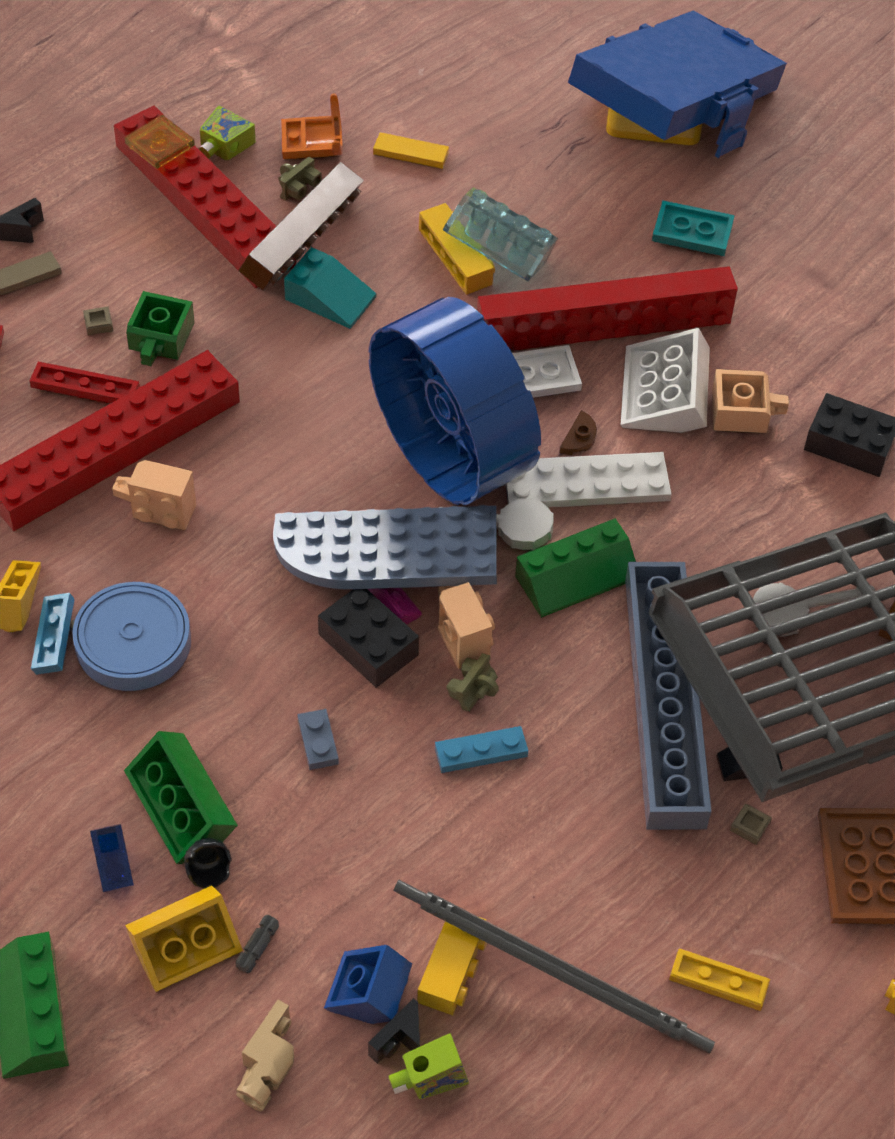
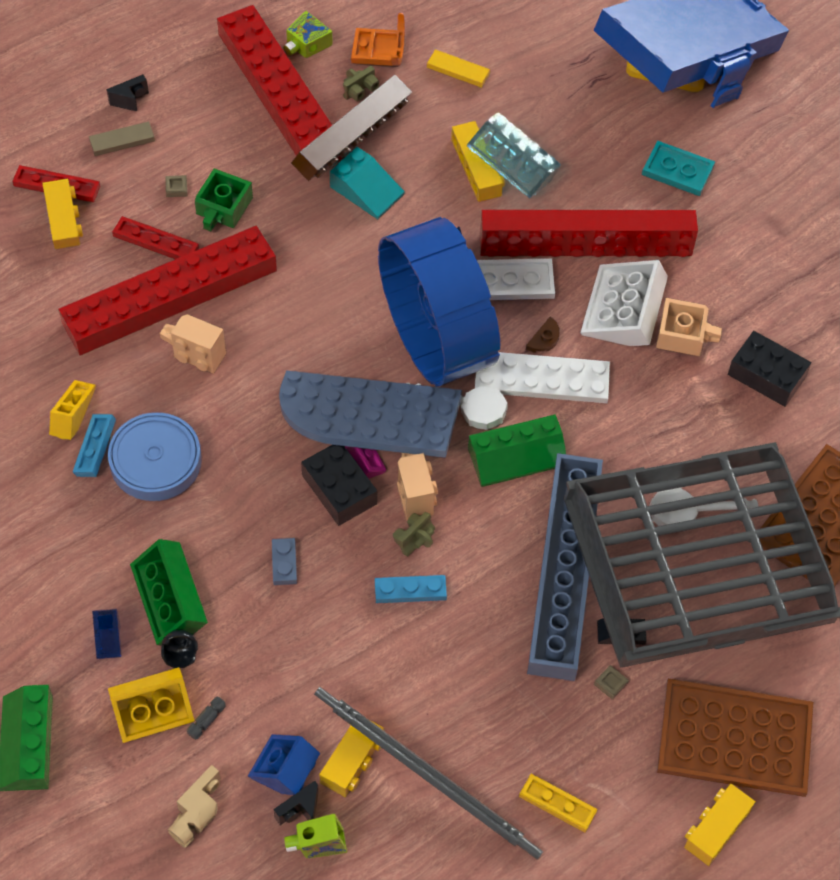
camera: 10 degrees right, 5 degrees up
clear yellow plate [124,114,195,169] -> none

